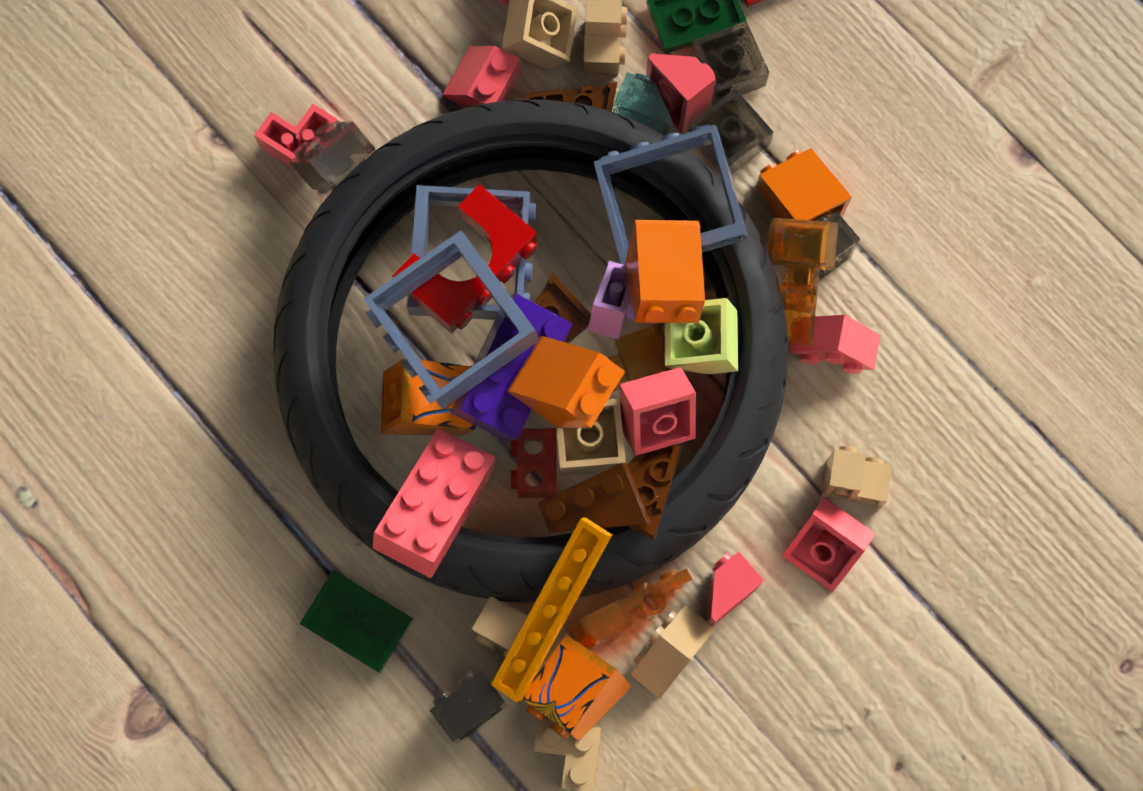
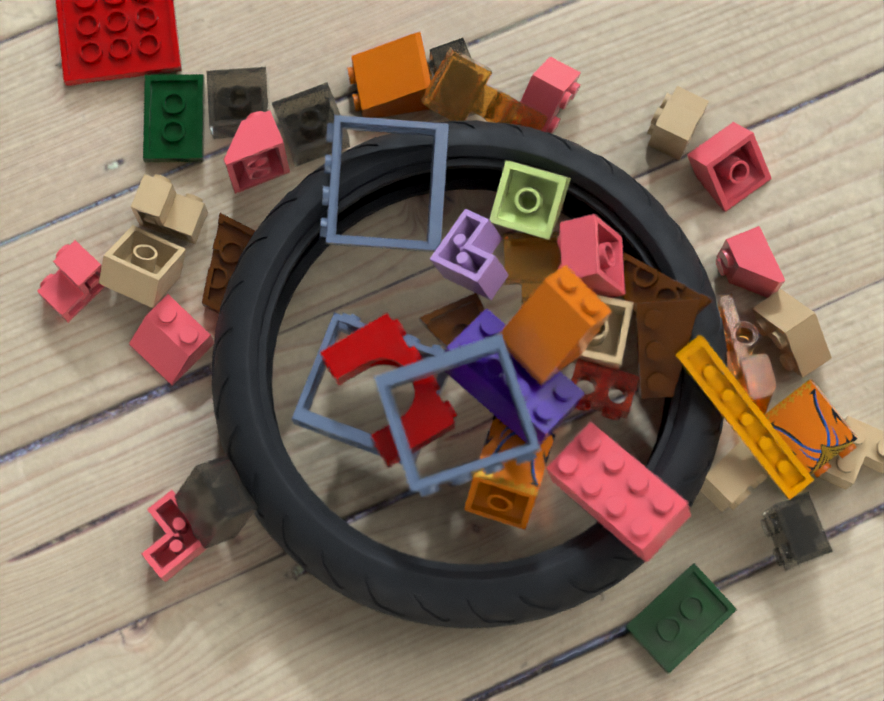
camera: 75 degrees left, 0 degrees up
clear light blue slope [613,72,672,135] -> none
orange slope [625,220,705,323] -> none

